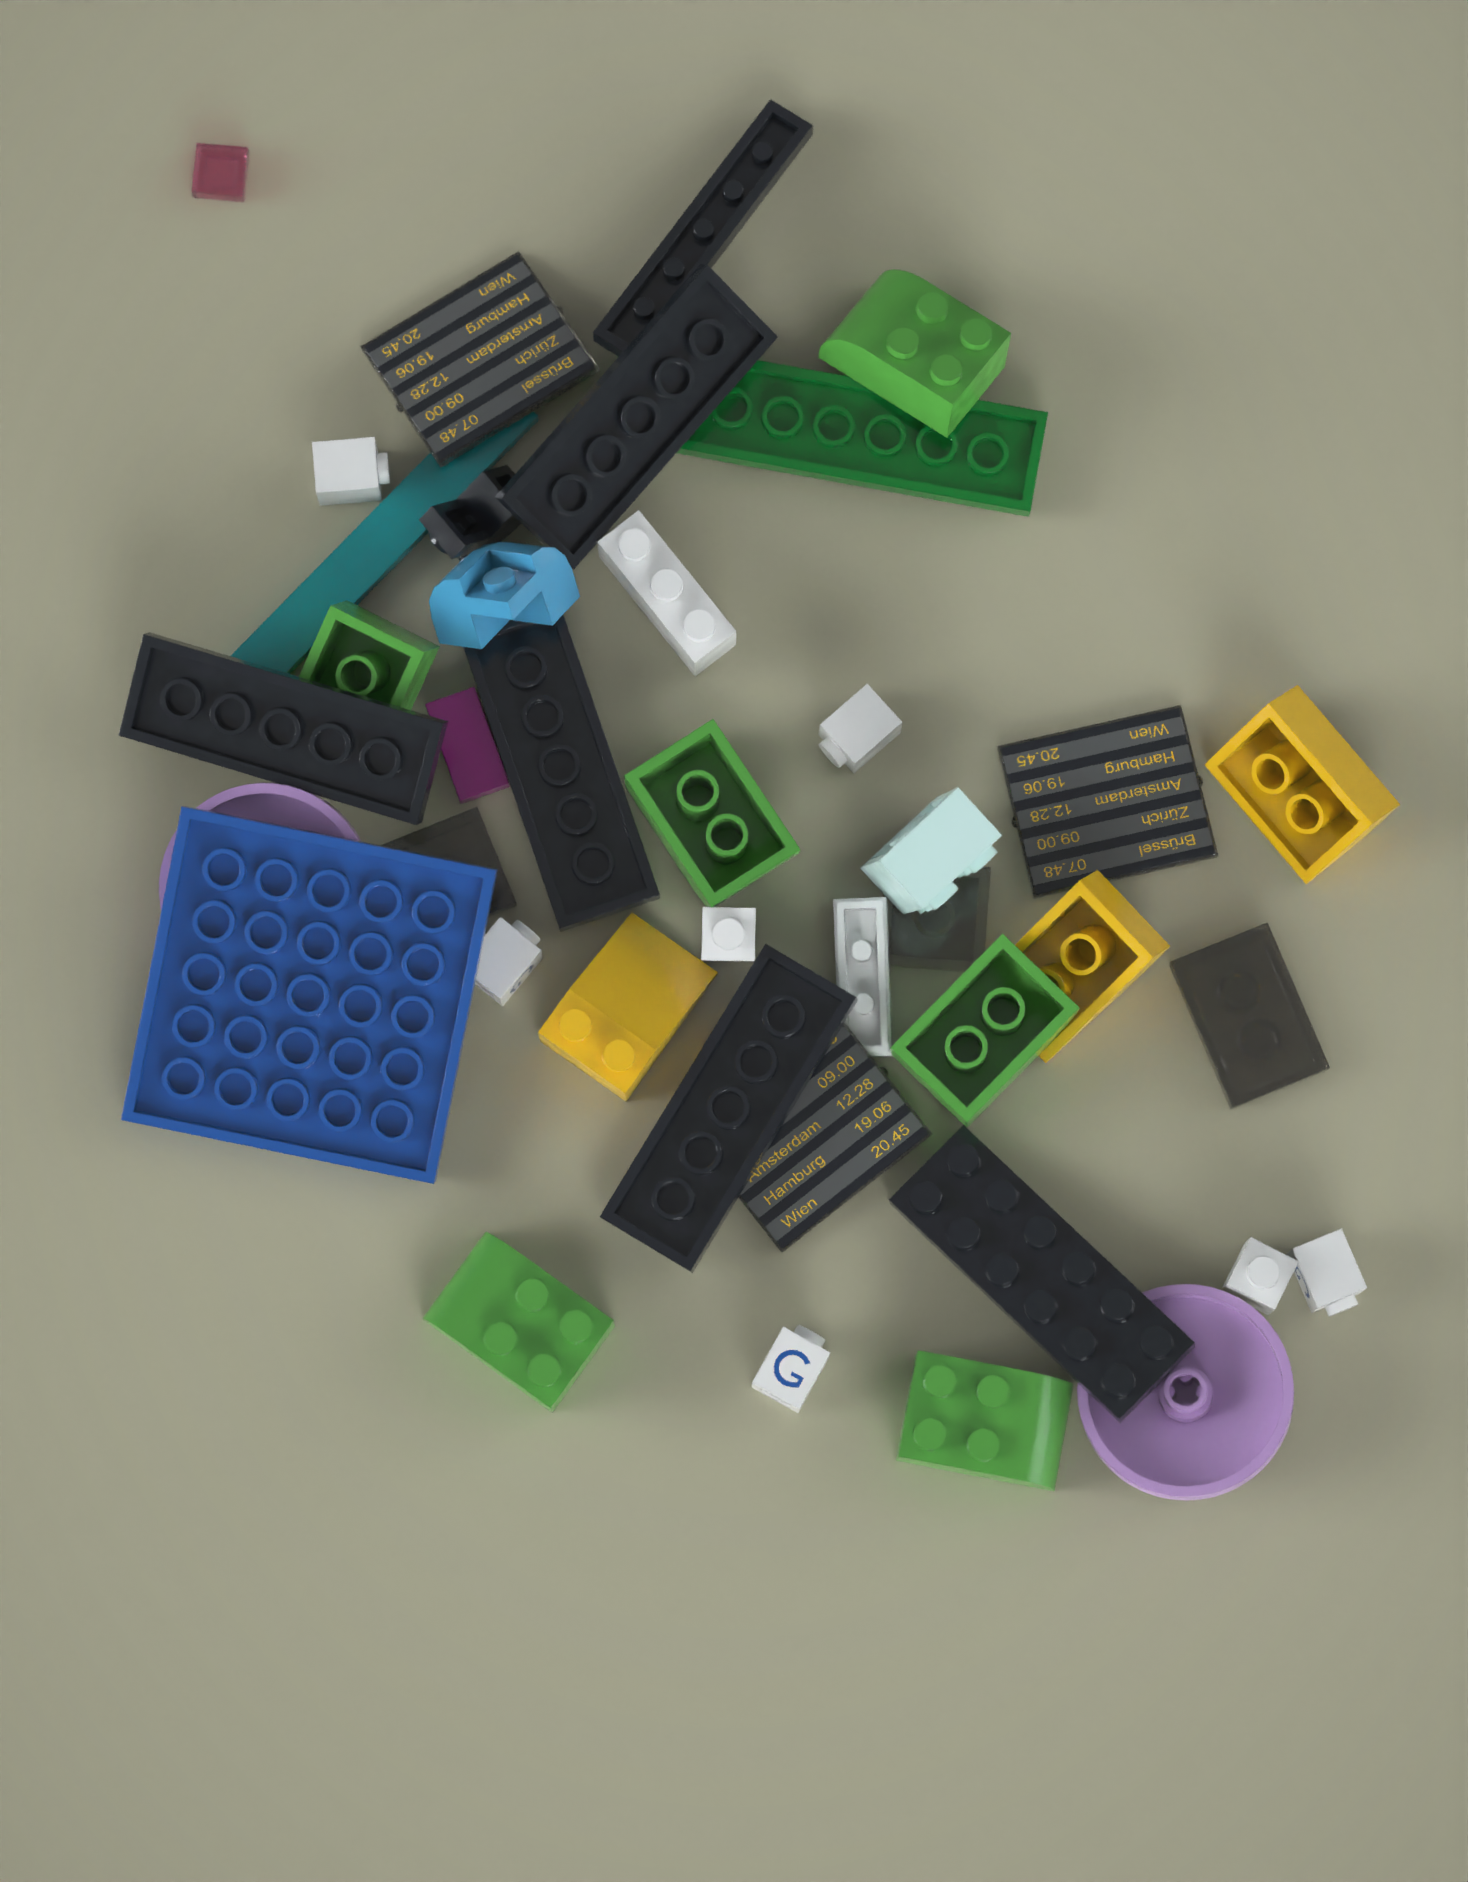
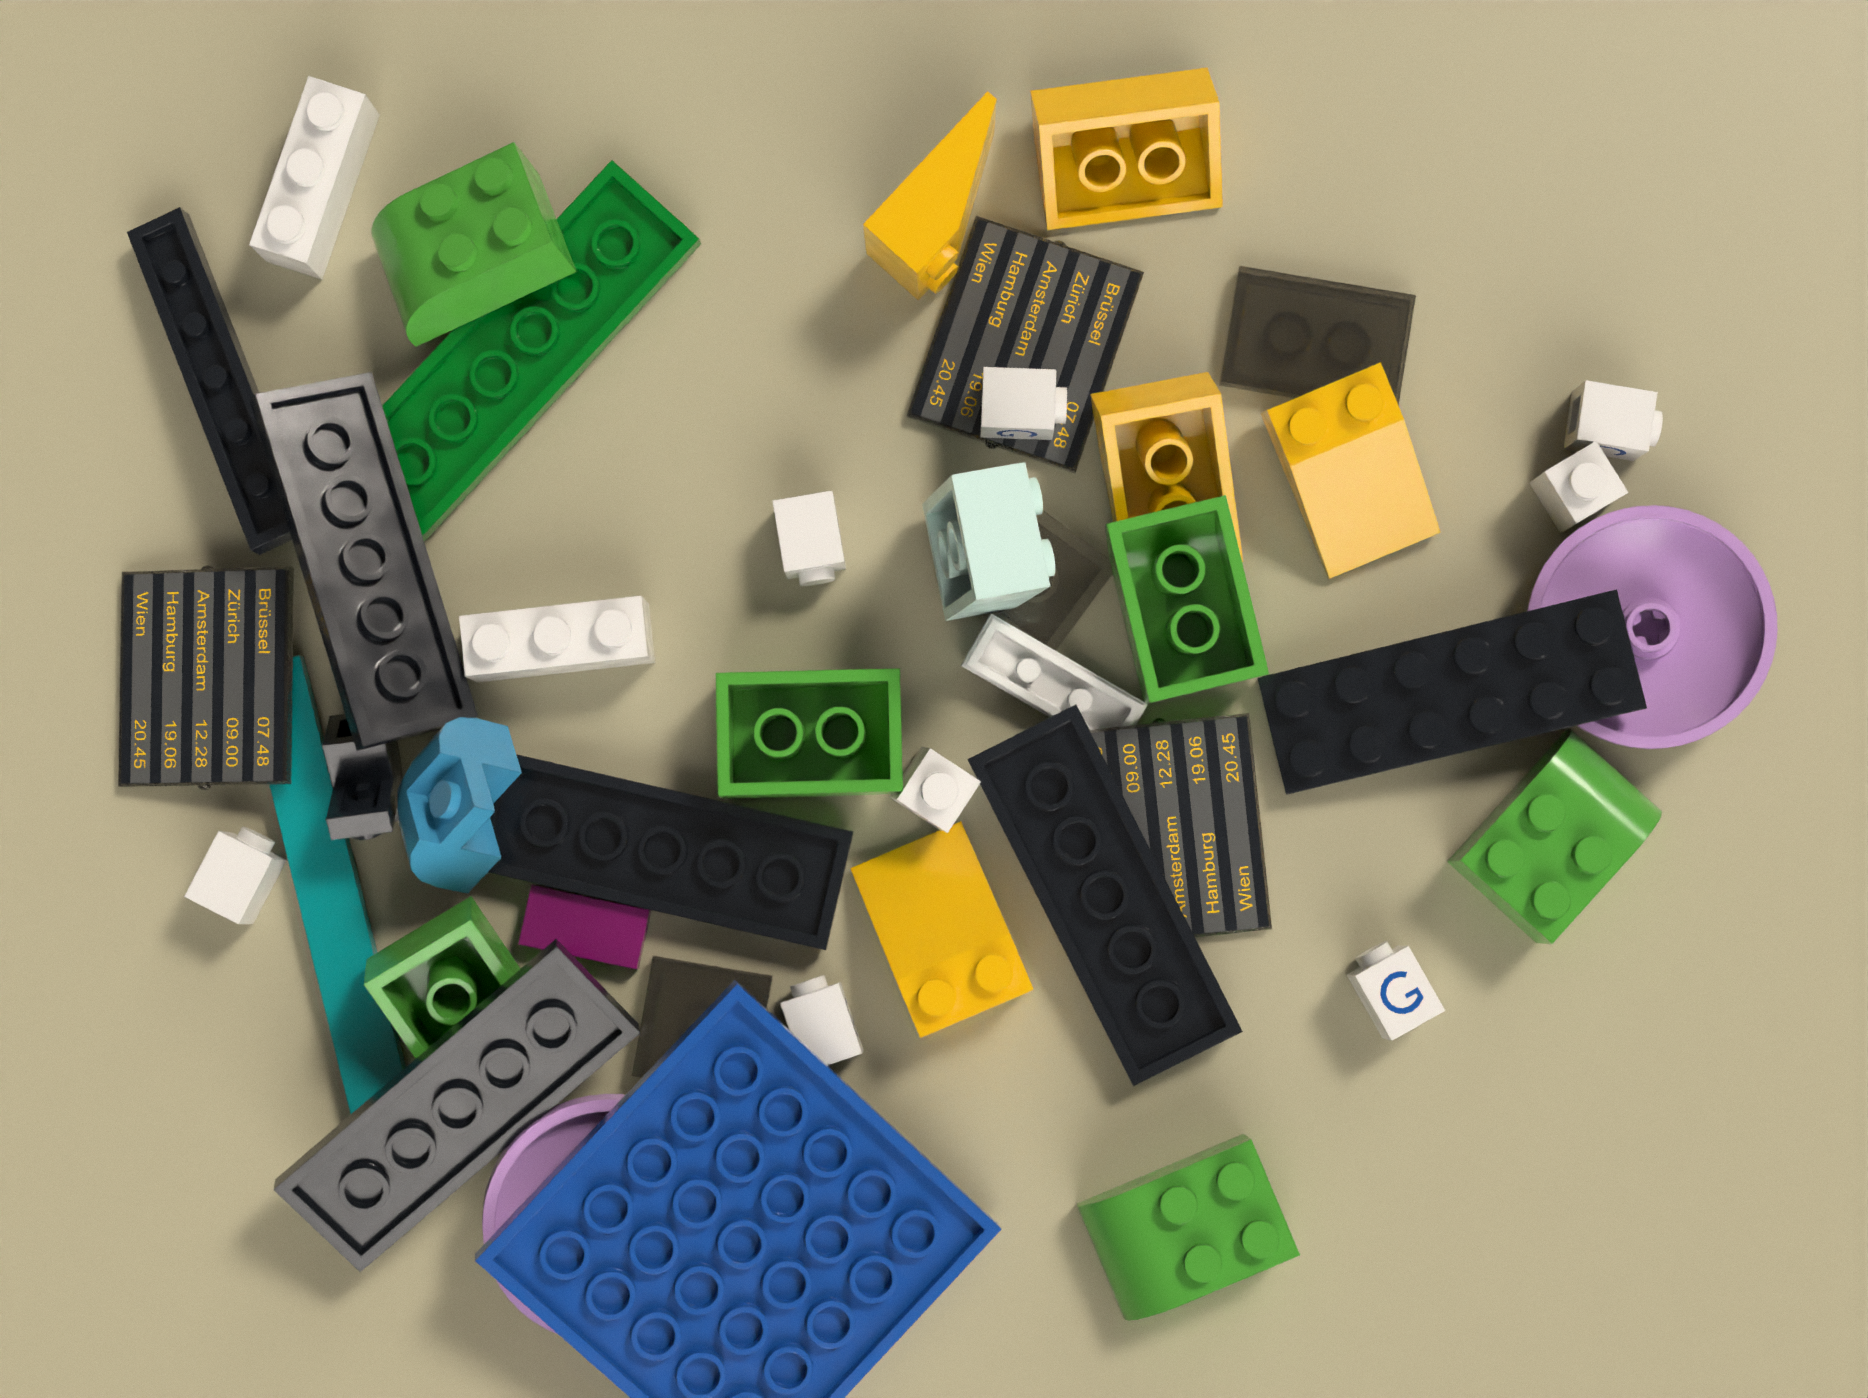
camera: 55 degrees left, 5 degrees up
none -> white brick [249,76,380,280]
none -> yellow slope [863,91,997,300]
none -> white brick [980,367,1067,440]
none -> yellow slope [1260,362,1441,579]

